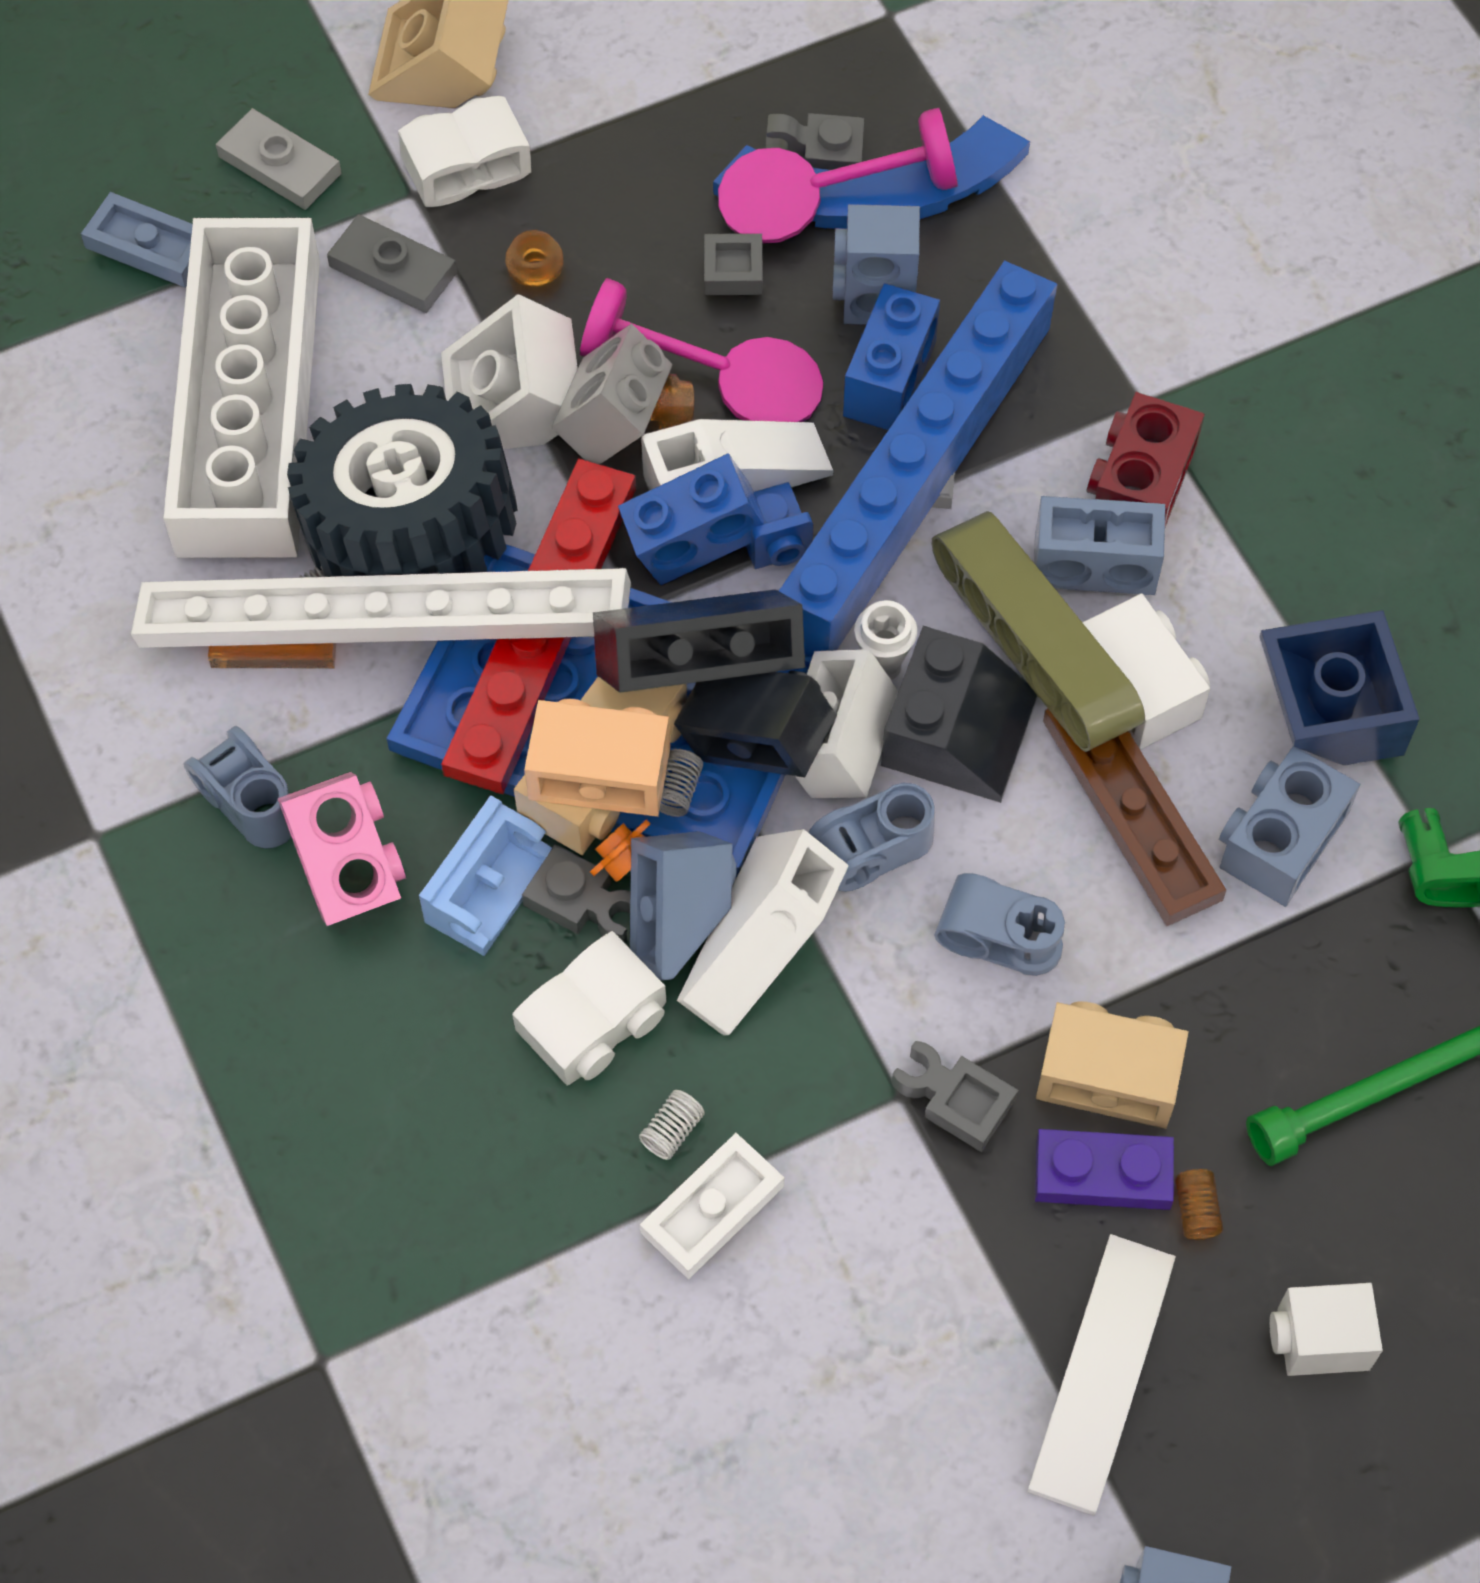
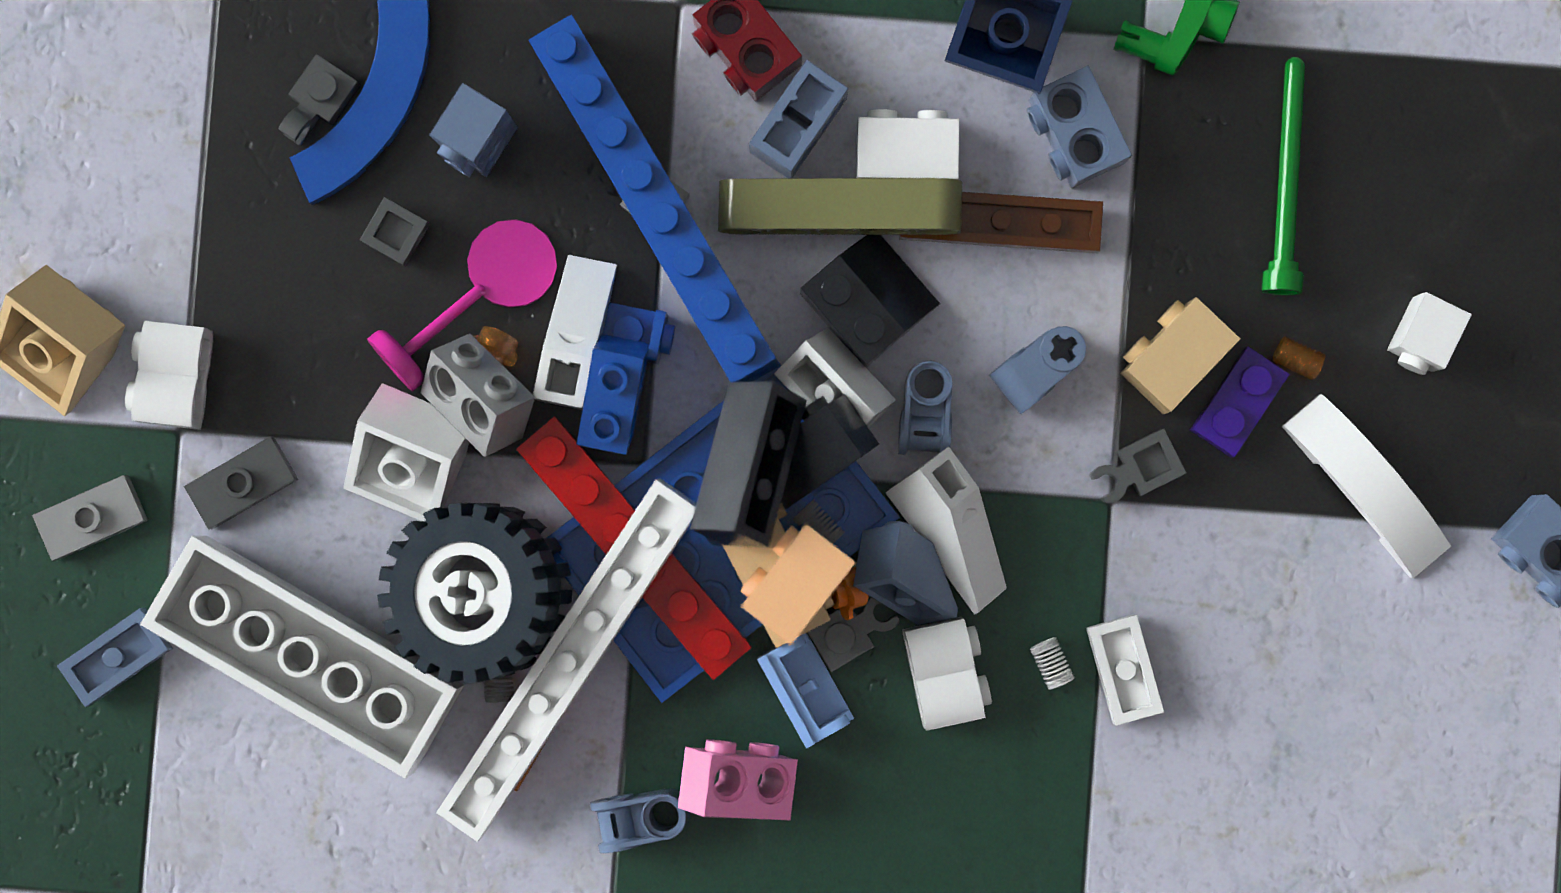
camera: 55 degrees left, 25 degrees up
clear orange plate [505,230,564,286] -> none
dark pink piece [718,108,958,244] -> none
blue brick [843,283,940,430] -> none
white cone [854,600,917,680] -> none

